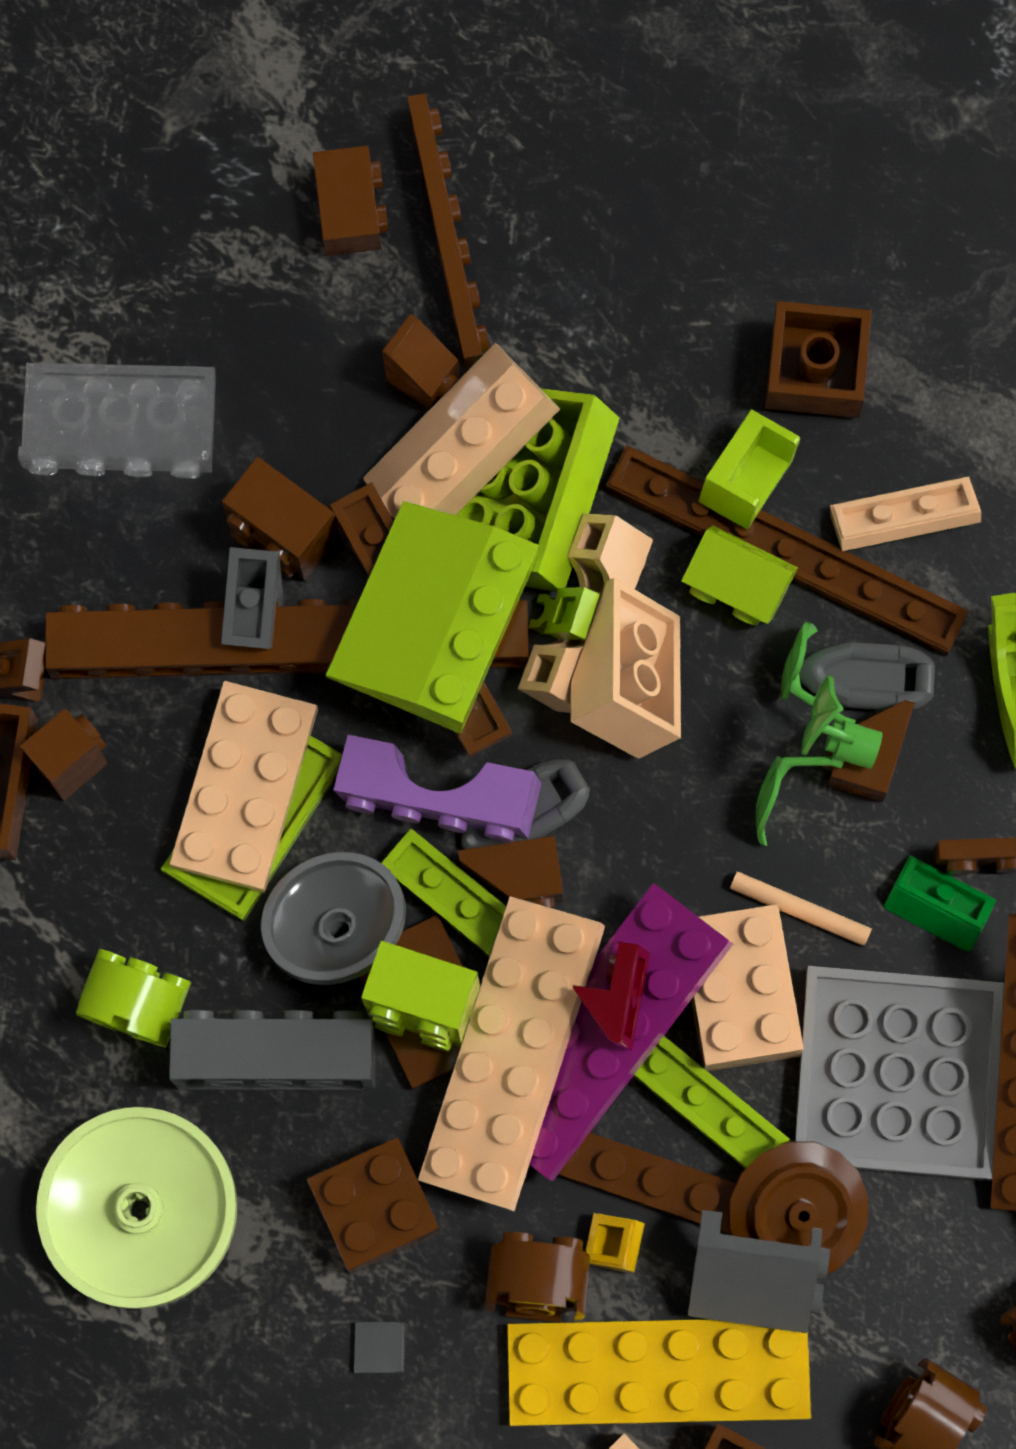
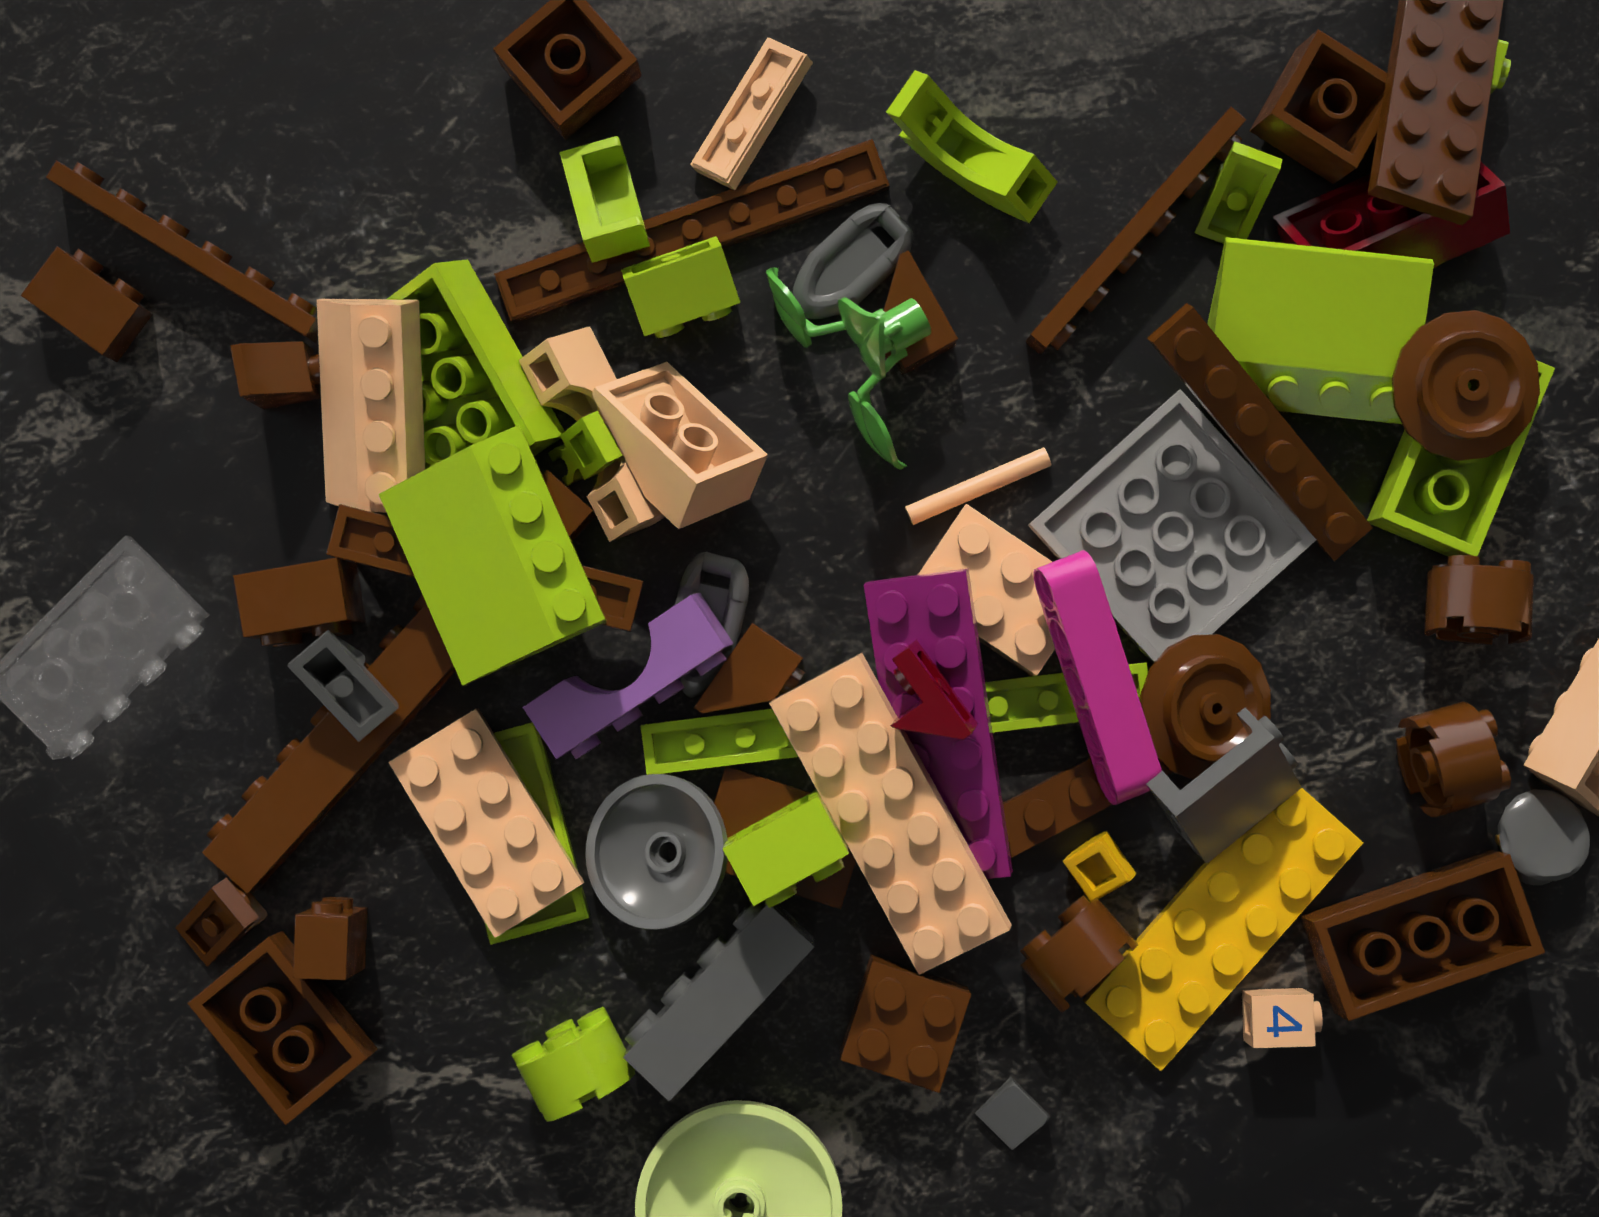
camera: 50 degrees left, 10 degrees up
green slope [884,855,997,952] -> none
none -> dark pink beam [1033,550,1162,805]

